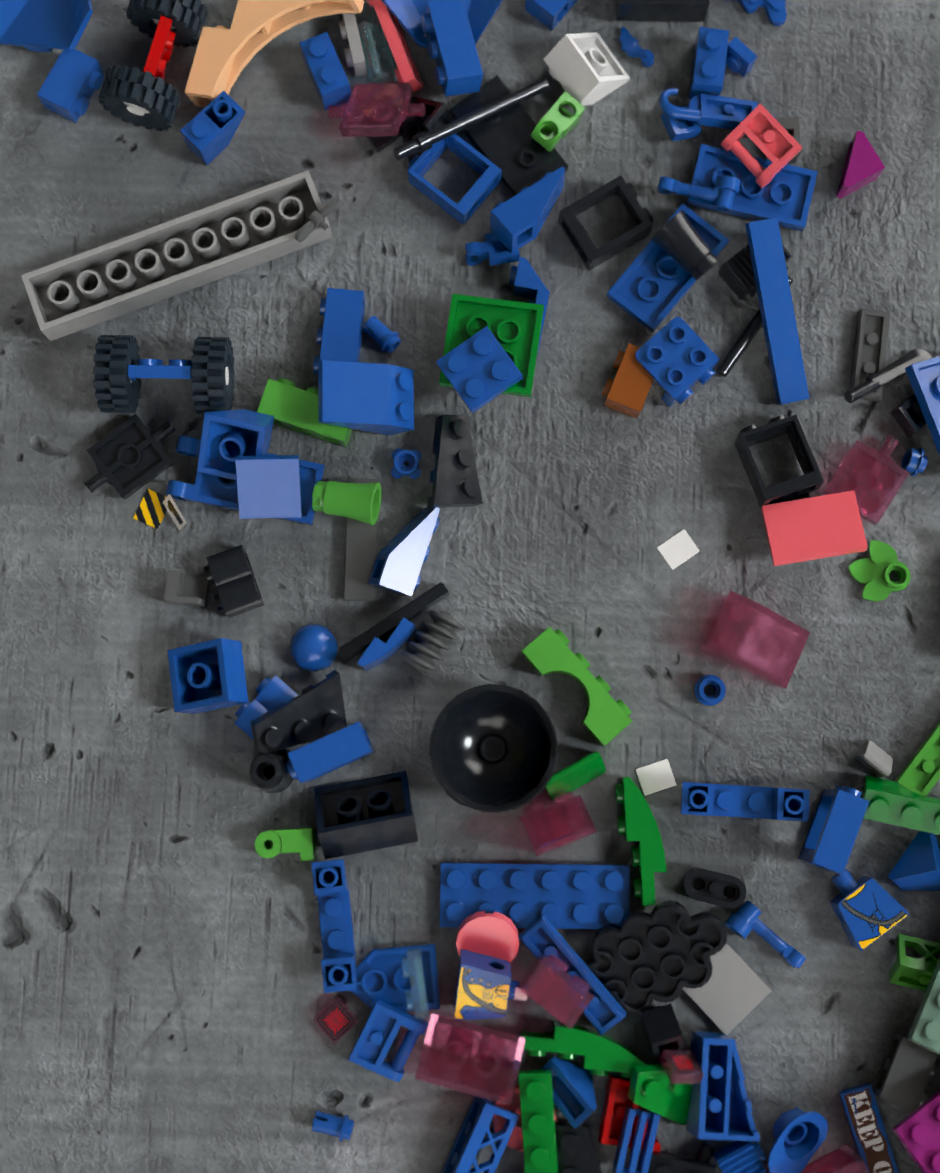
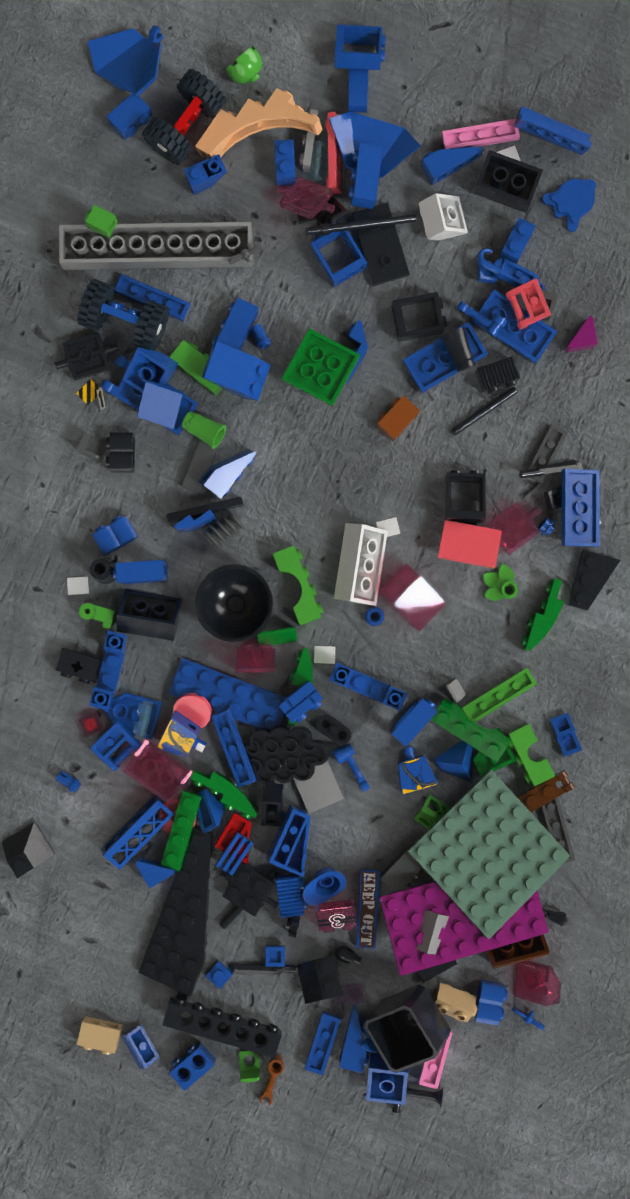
camera: 20 degrees right, 5 degrees up
blue brick [168,638,249,714] -> none
black wing [251,670,347,755] -> none
blue hair [290,623,338,672] -> none
blue plate [391,449,422,479] -> none
black wing [427,415,483,508] -> none
blue plate [436,326,523,414] -> none
blue plate [465,233,519,266] -> none
blue slope [490,166,565,253] -> none
clear pink brick [516,954,594,1029] -> none
bright green leg [530,91,586,152] -> none
blue piece [619,26,654,68] -> none
green wing [628,1062,695,1125] -> none
blue bracket [635,317,720,408] -> none
clear pink tile [660,1050,704,1083] -> none
blue plate [726,37,757,78] -> none
blue tile [745,217,809,405] -> none
none -> black brick [56,648,102,684]
none -> white sticker [67,576,89,595]
none -> bright green brick [85,205,118,238]
none -> blue tile [114,274,191,322]
none -> blue brick [278,680,323,723]
none -> white slope [334,523,388,606]

